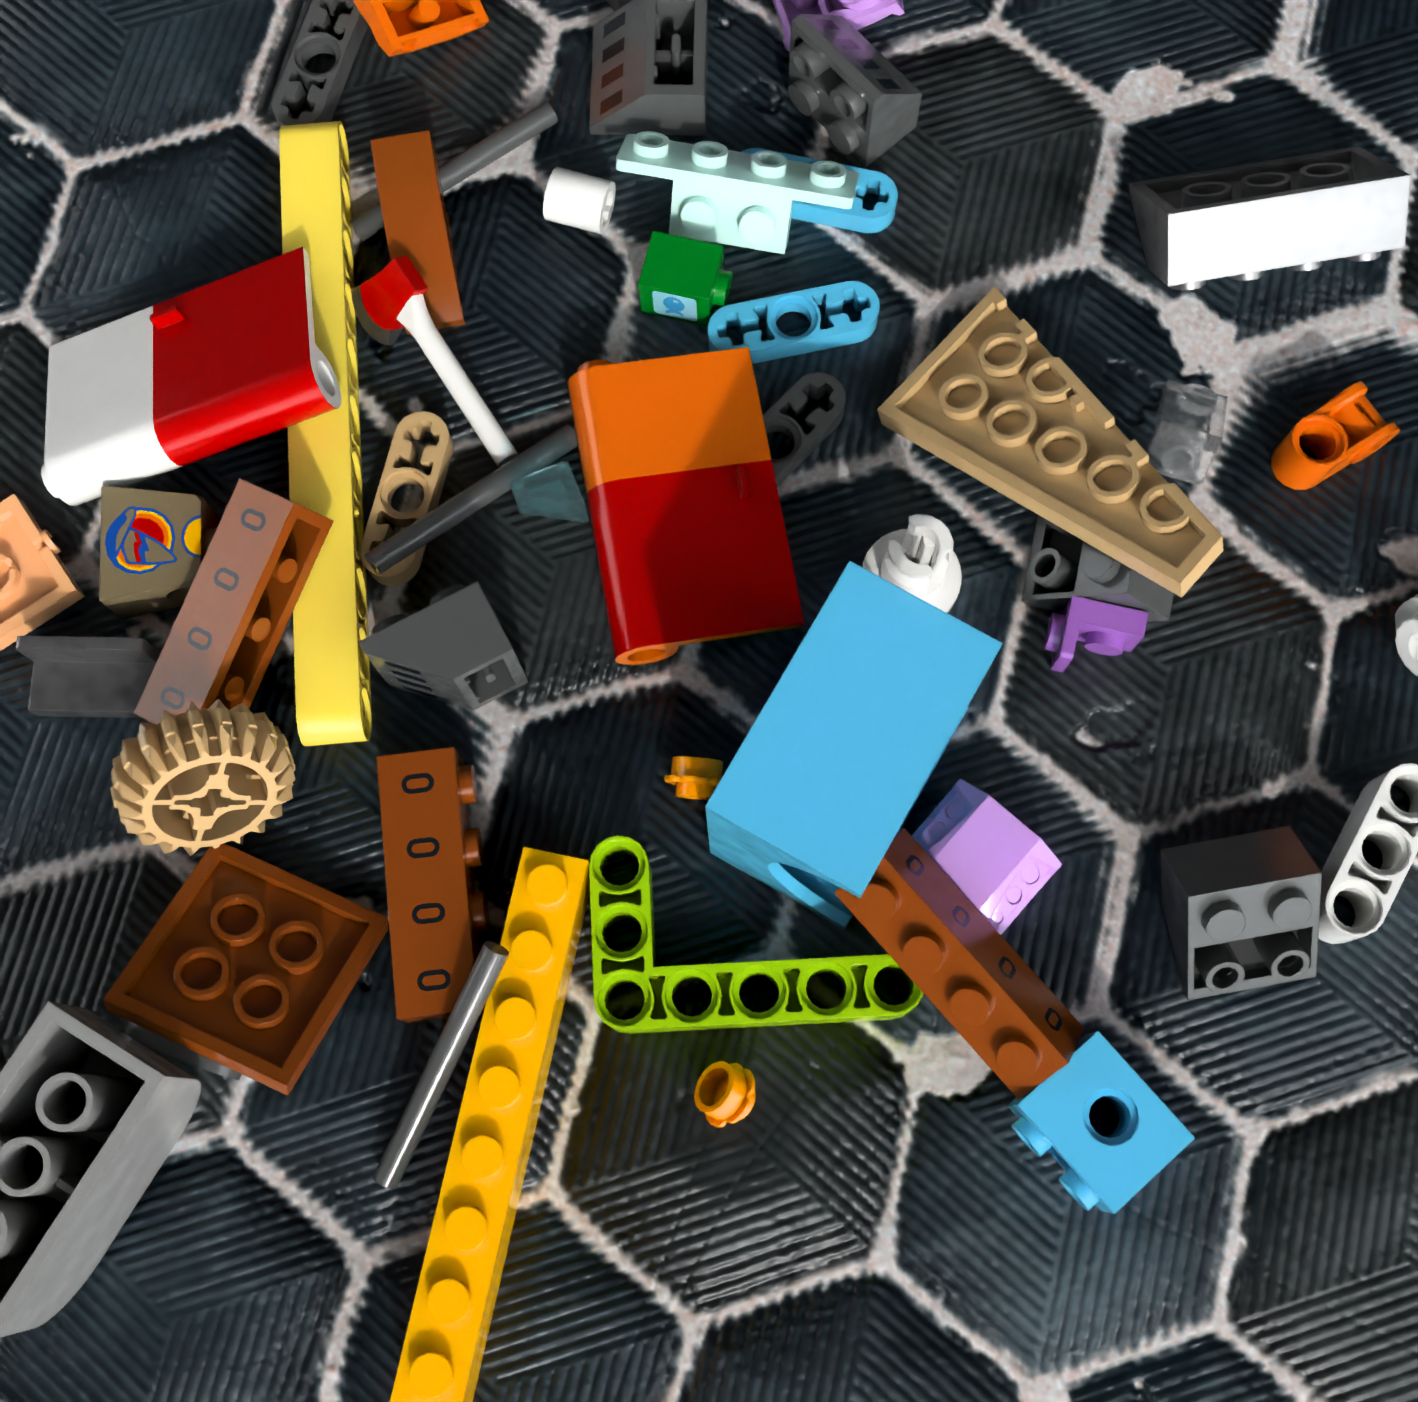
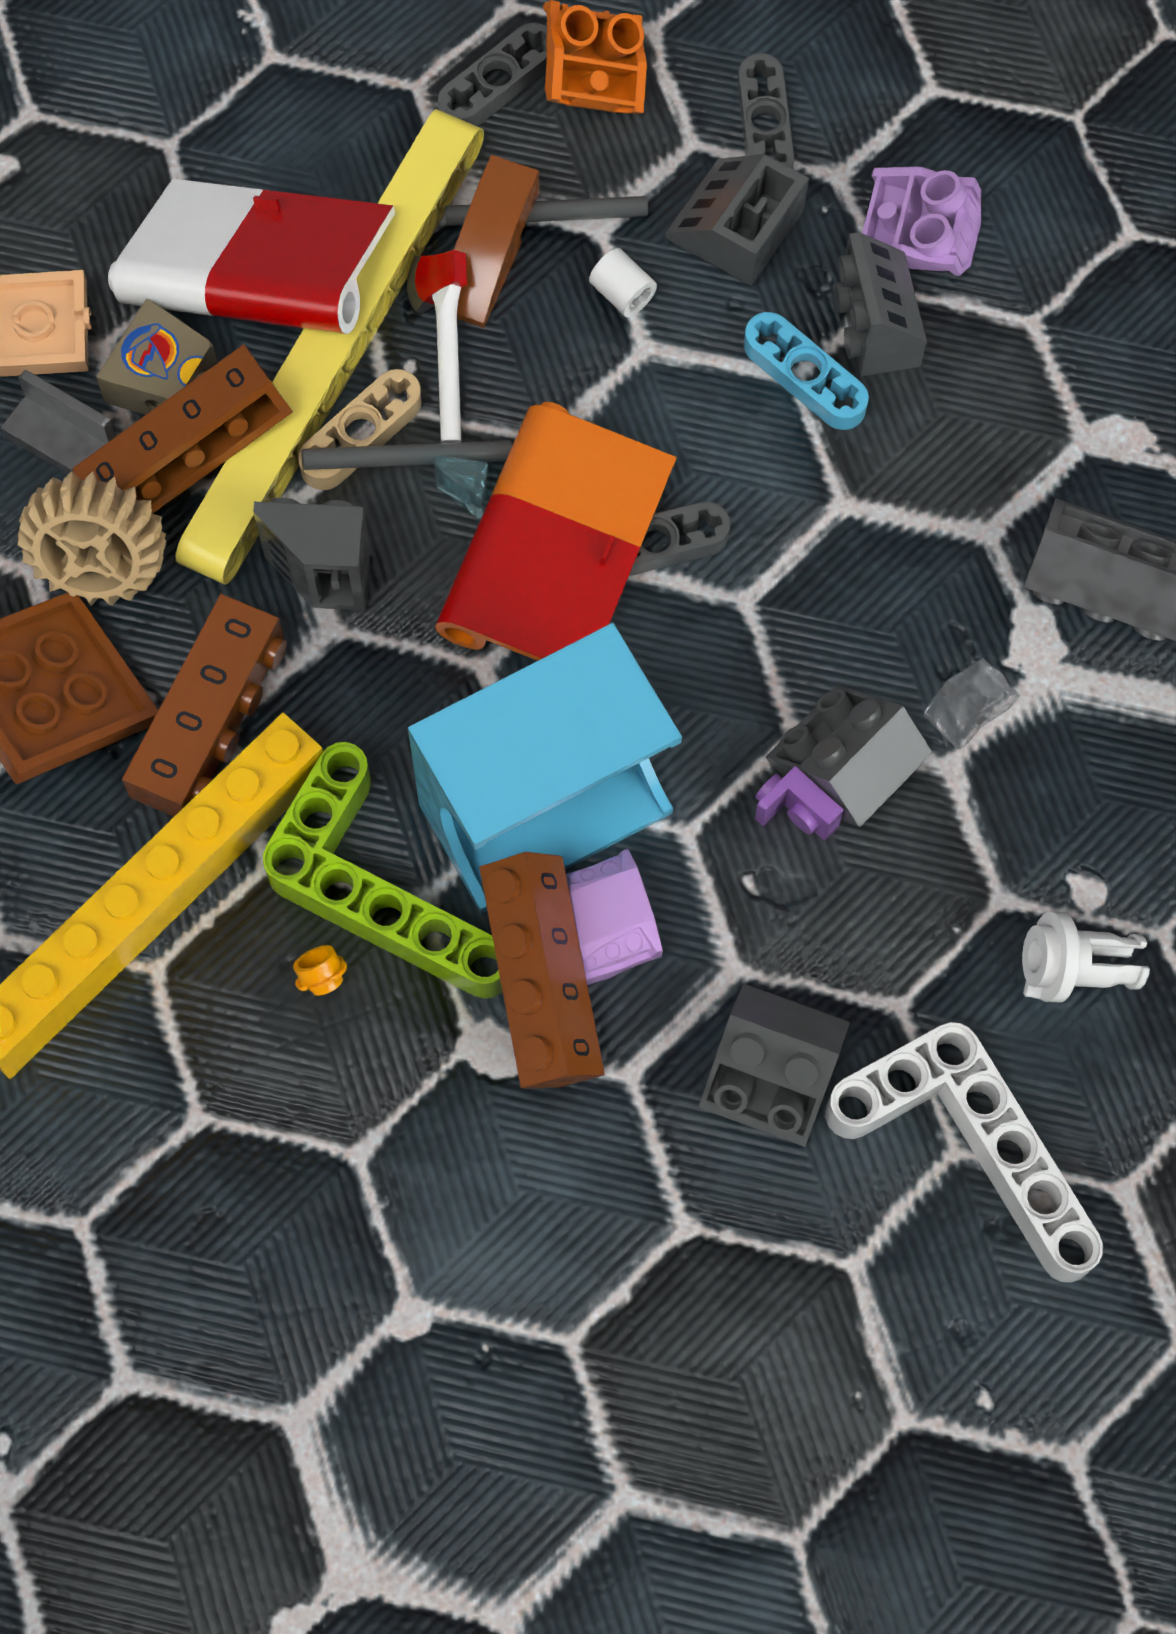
camera: 25 degrees right, 5 degrees down
dark grey bar [373,941,509,1189] -> none
light aqua bracket [616,131,859,254] -> none
green brick [638,231,733,327] -> none
medium azure beam [708,281,880,364] -> none
white piece [862,514,962,613] -> none
tan wing [877,286,1223,598] -> none
medium azure brick [1008,1031,1195,1214] -> none
orange piece [1271,381,1400,490] -> none

